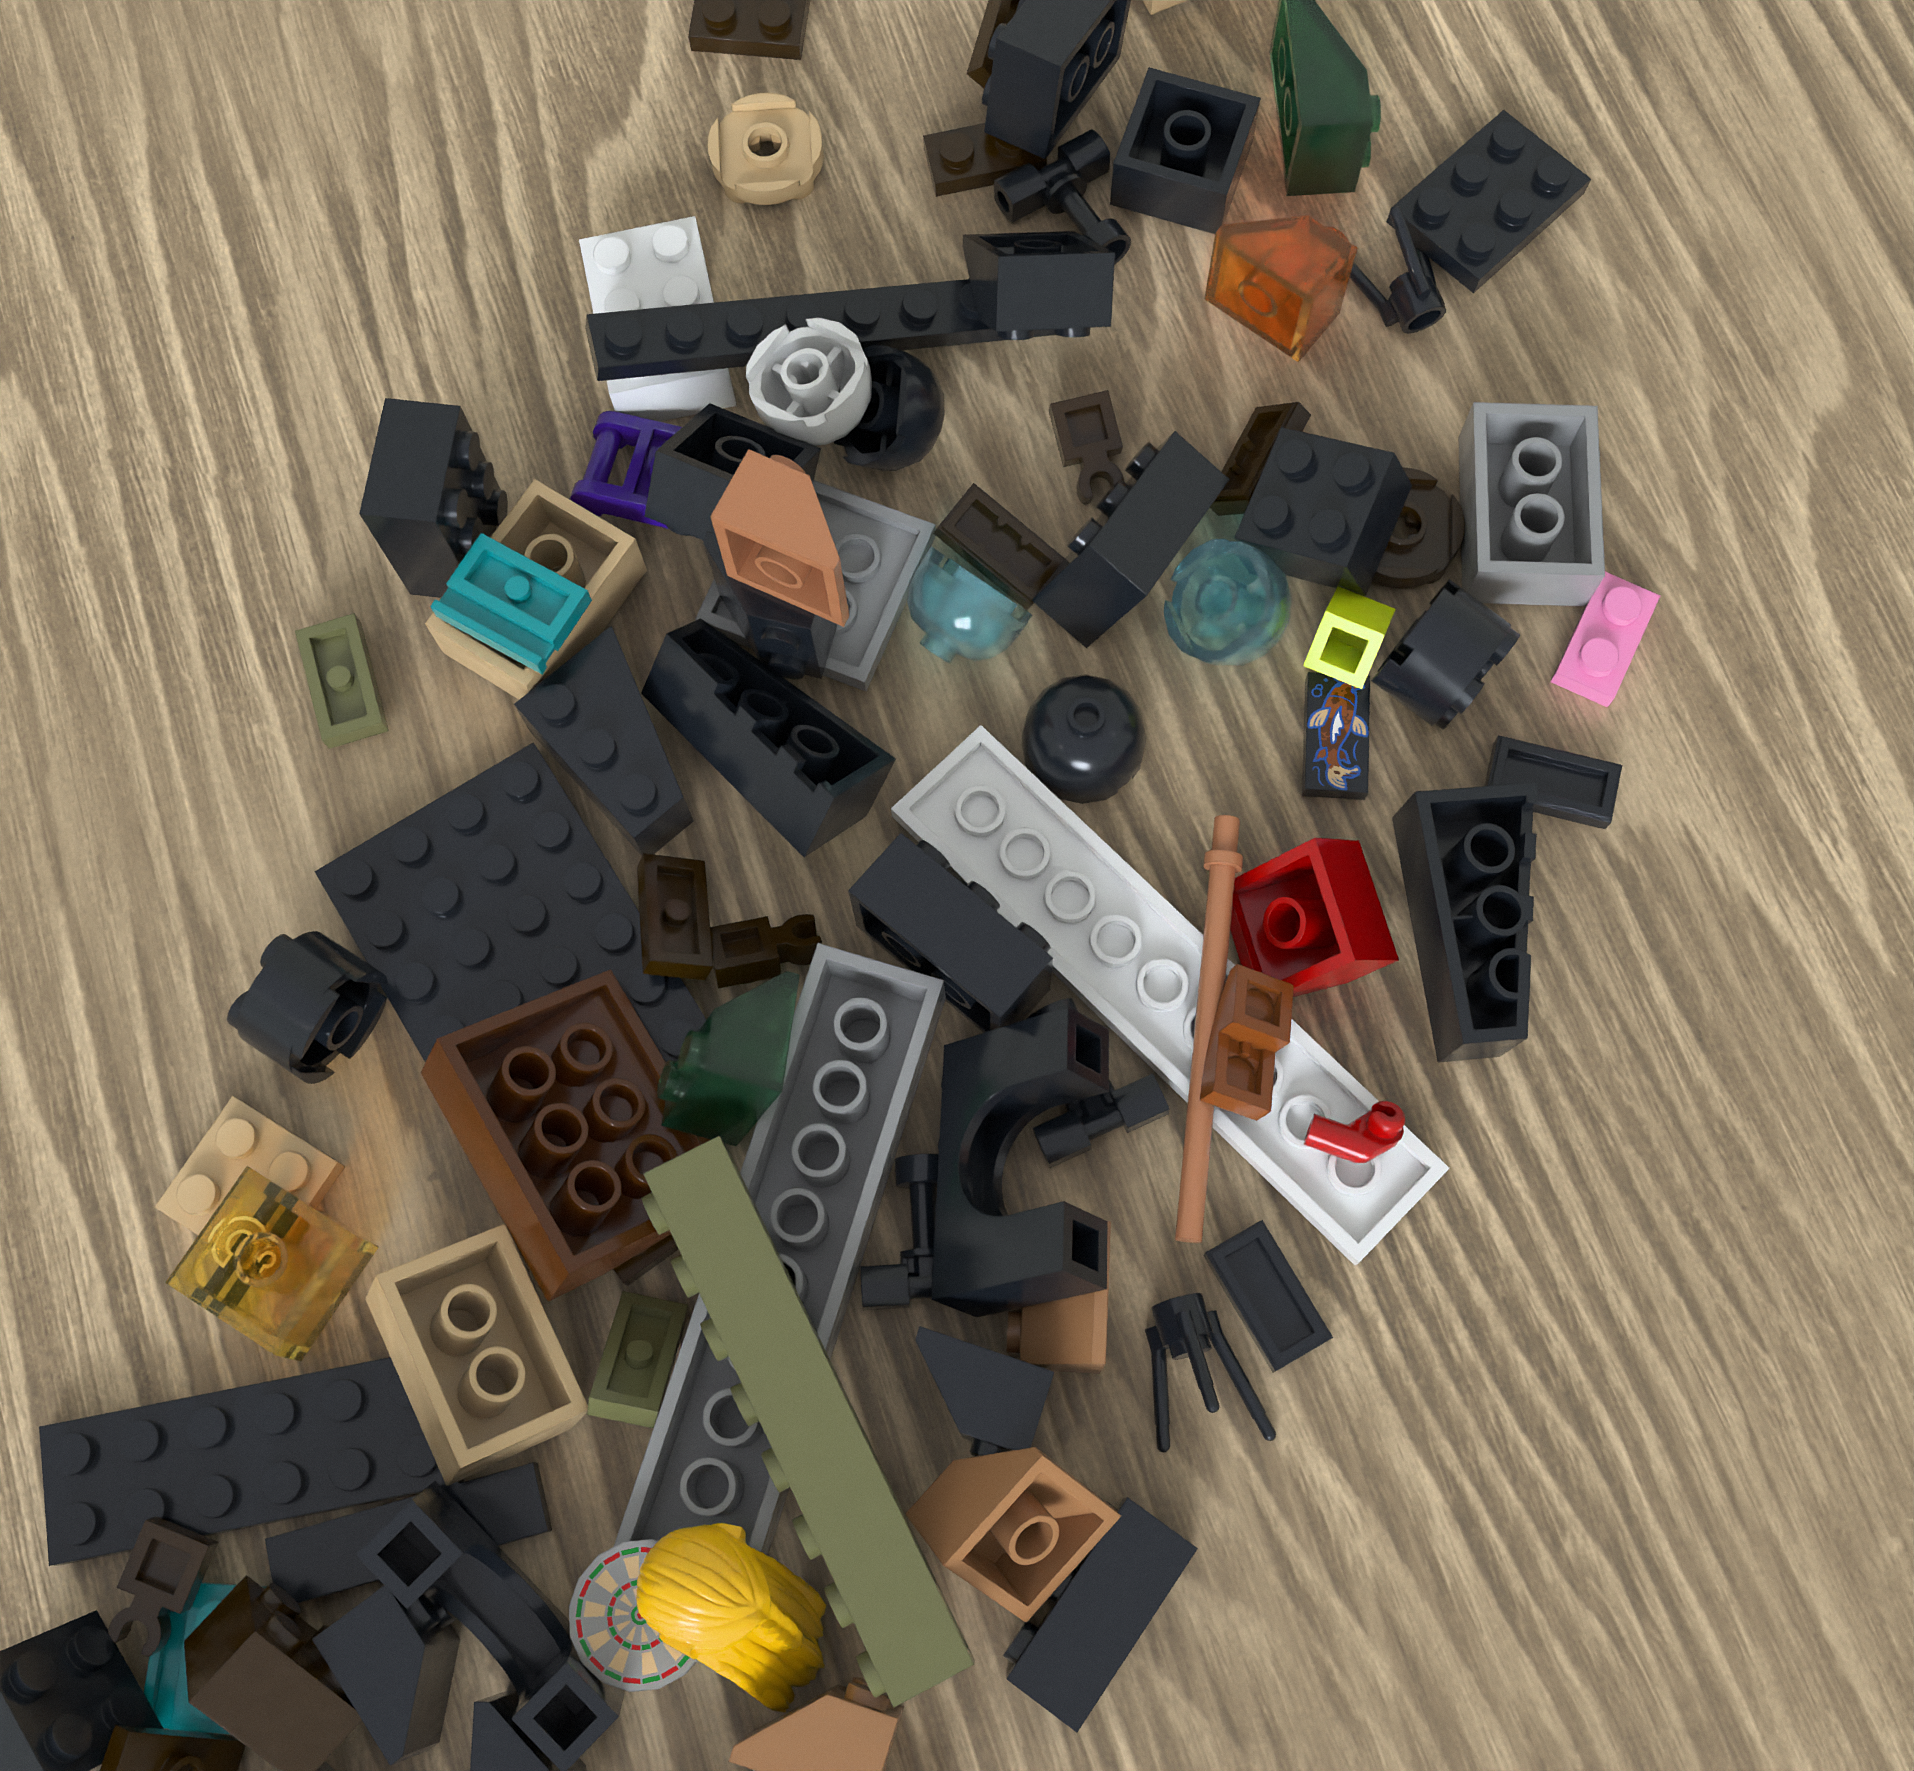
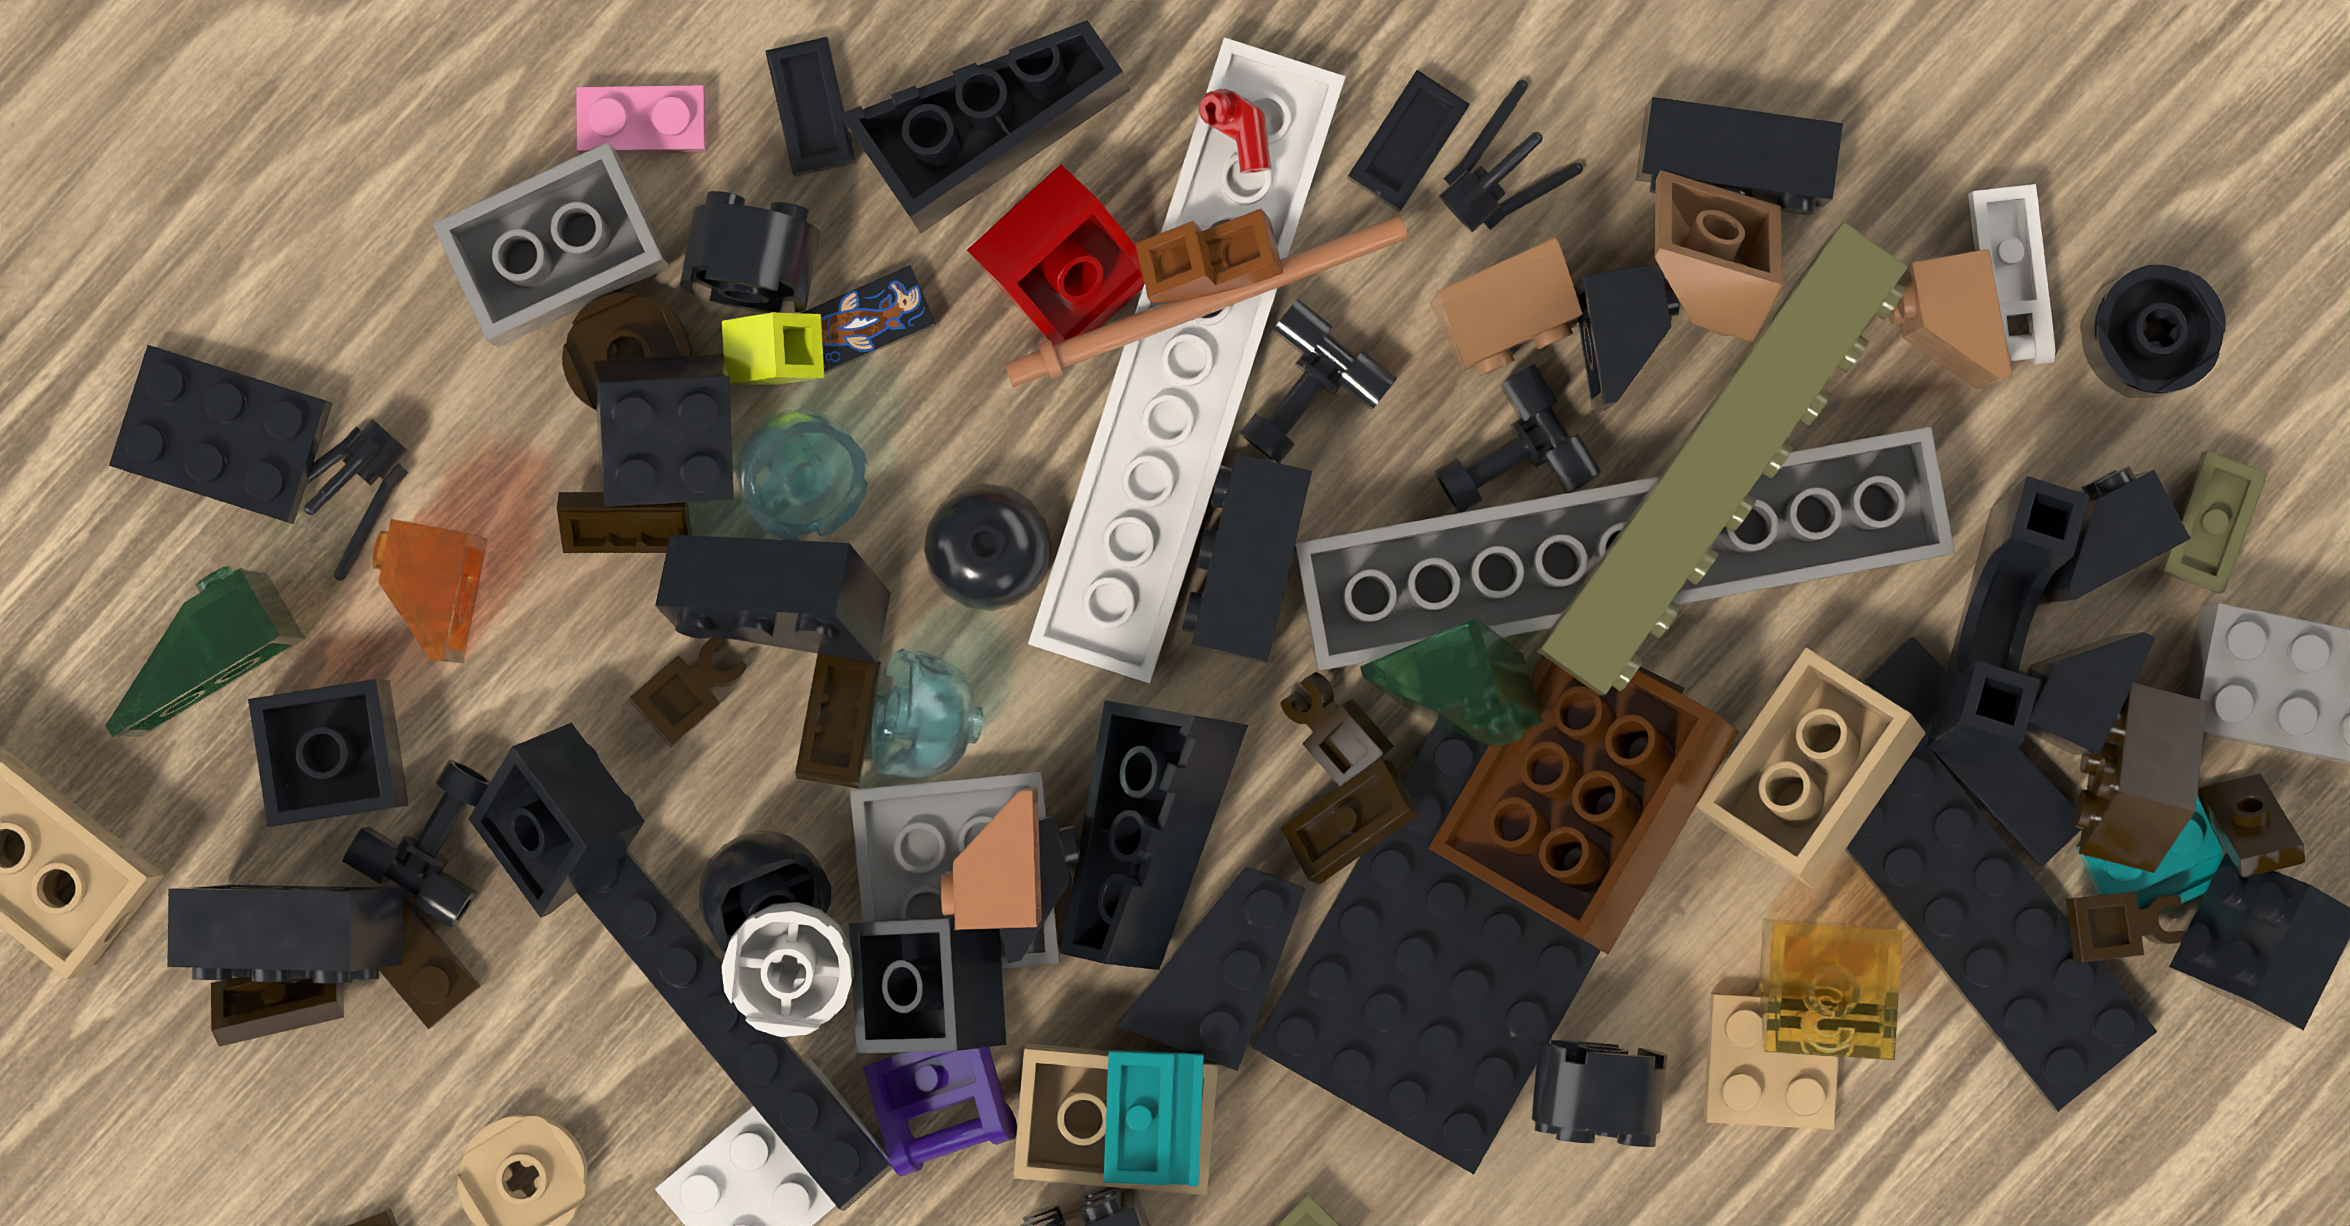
camera: 120 degrees left, 15 degrees up
light grey tile [569,1539,698,1692] -> none
olive plate [587,1291,688,1428] -> none
yellow hair [636,1523,826,1713] -> none
black arch [931,1006,1109,1318] -> none

